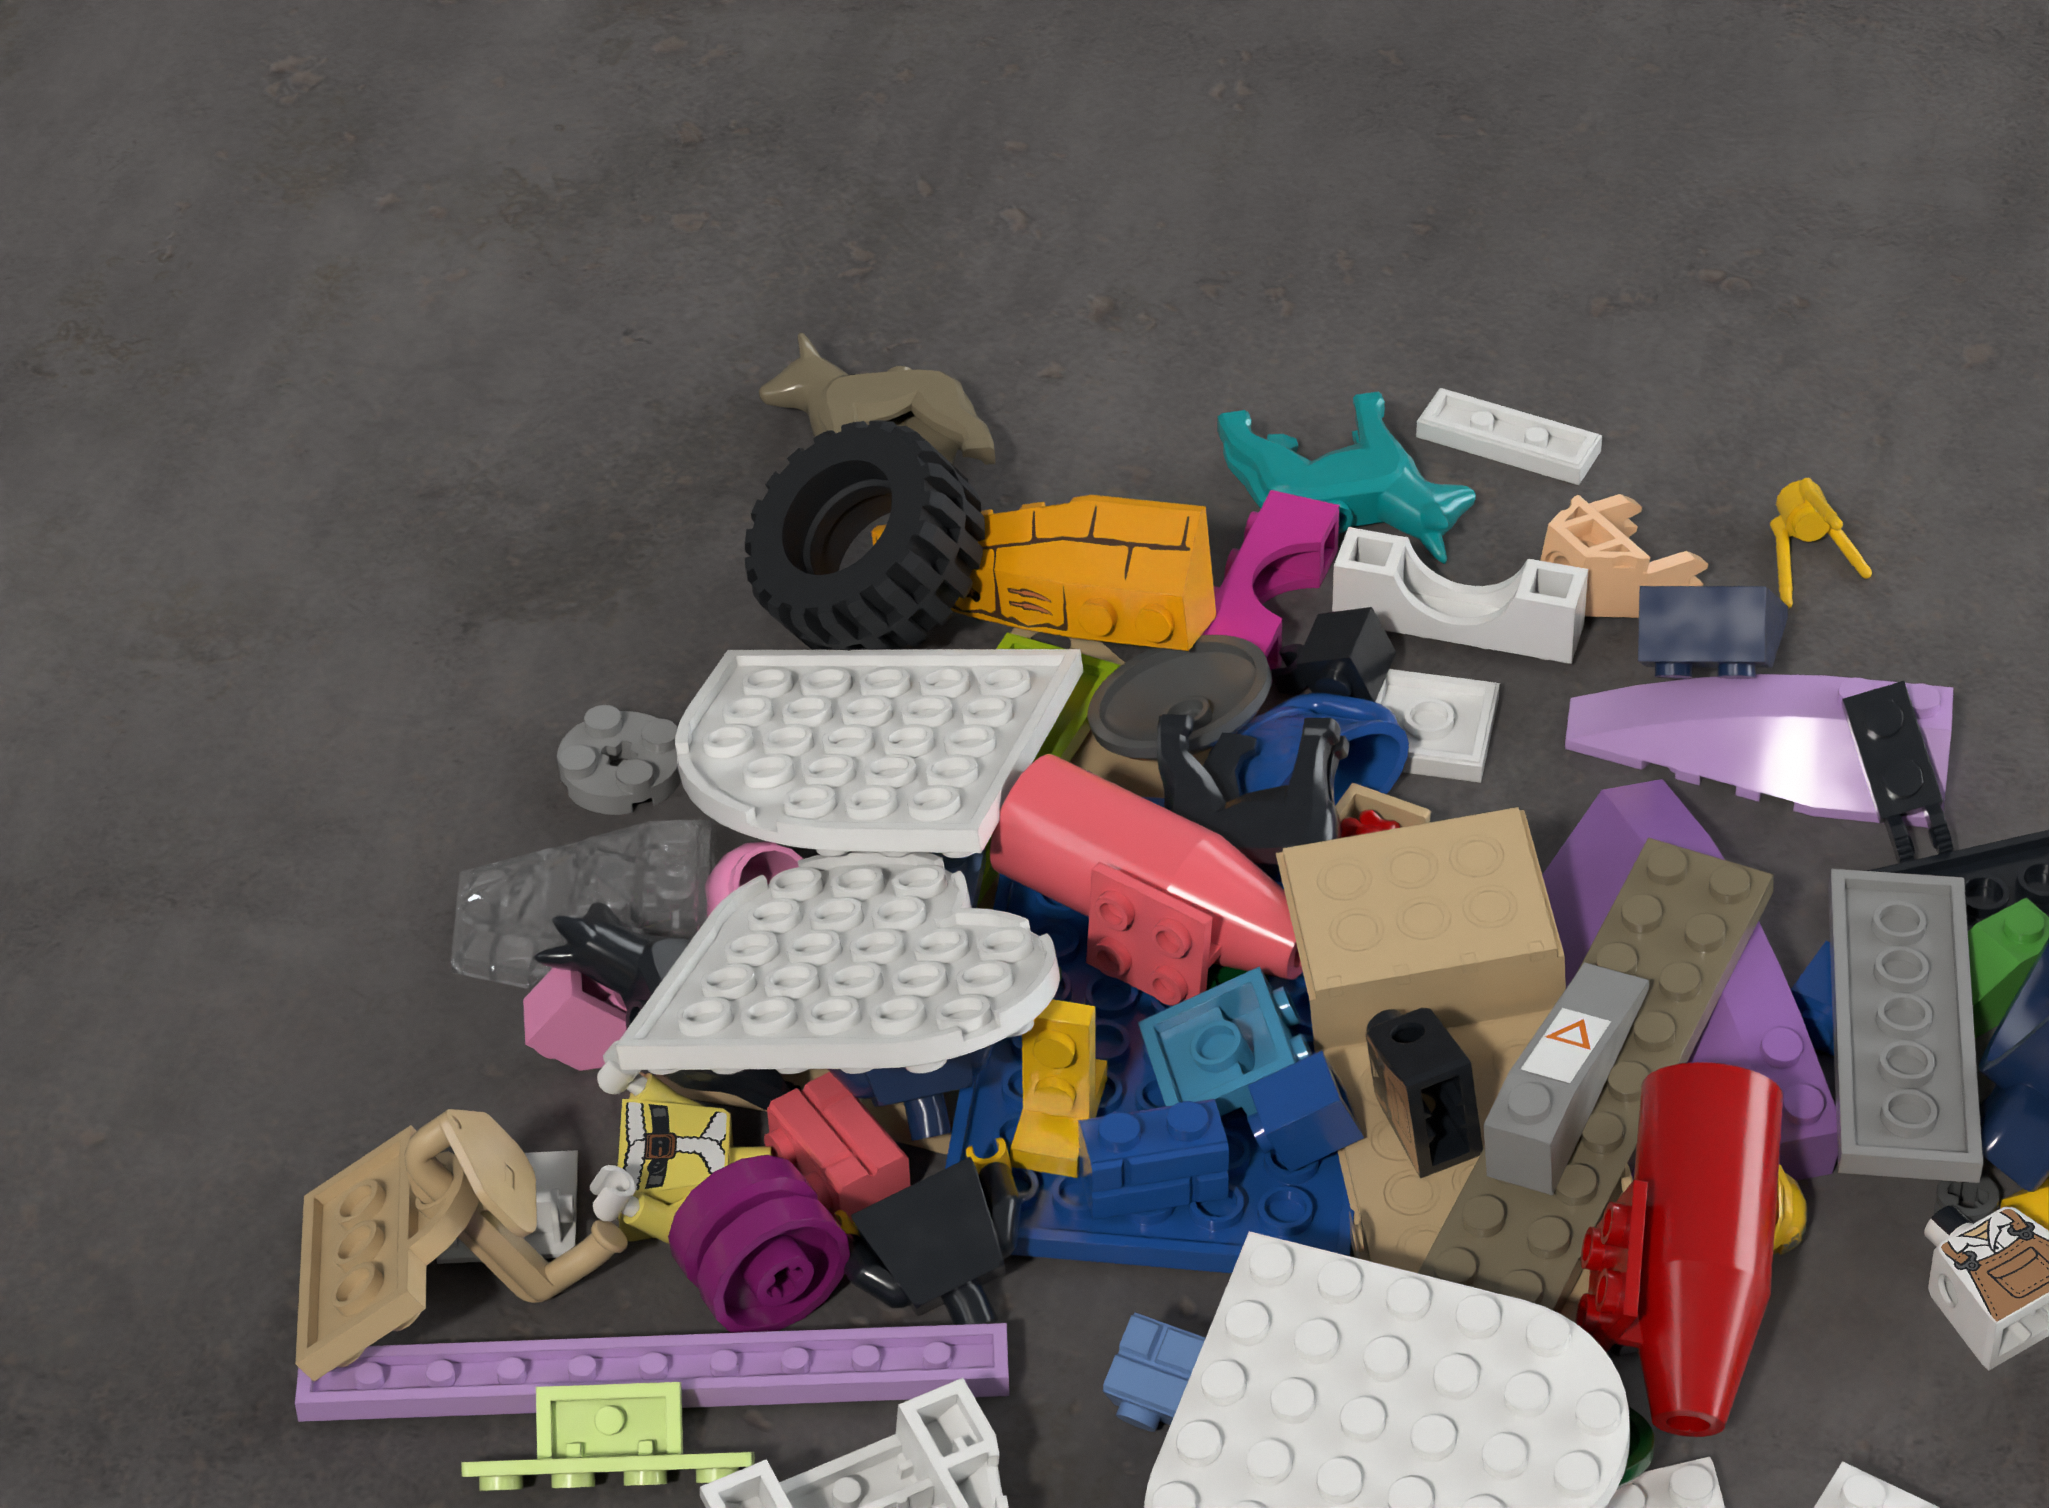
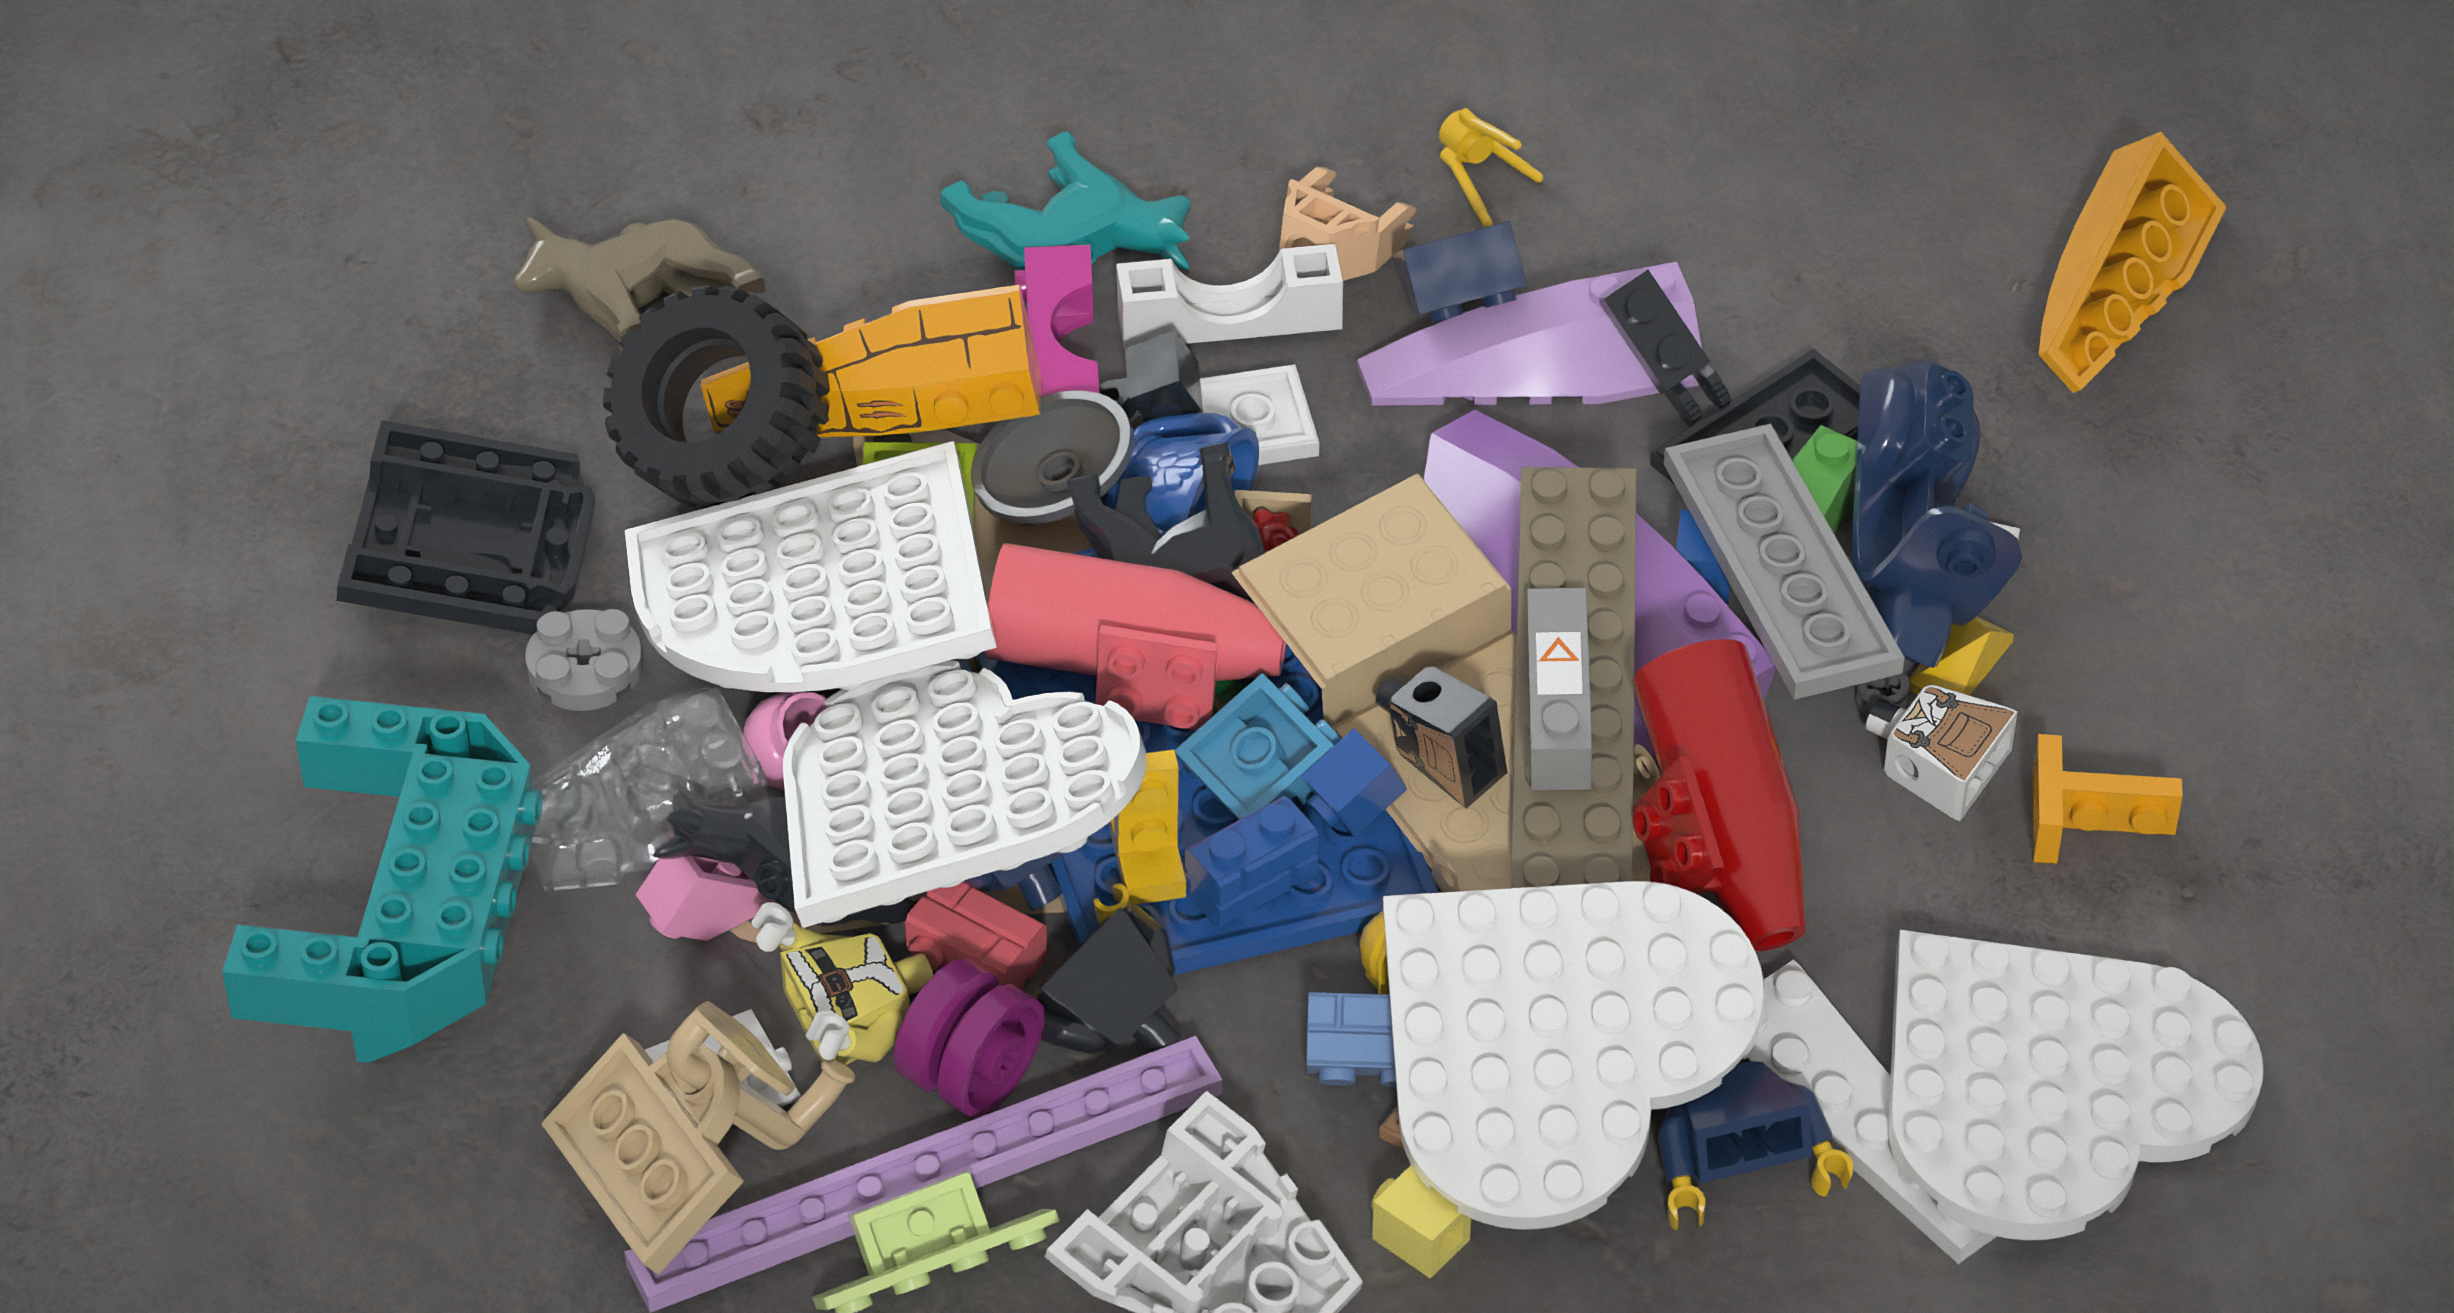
camera: 25 degrees left, 5 degrees up
white tile [1416,388,1602,485] -> none
none -> teal wedge [222,696,543,1063]
none -> black wedge [336,420,595,635]

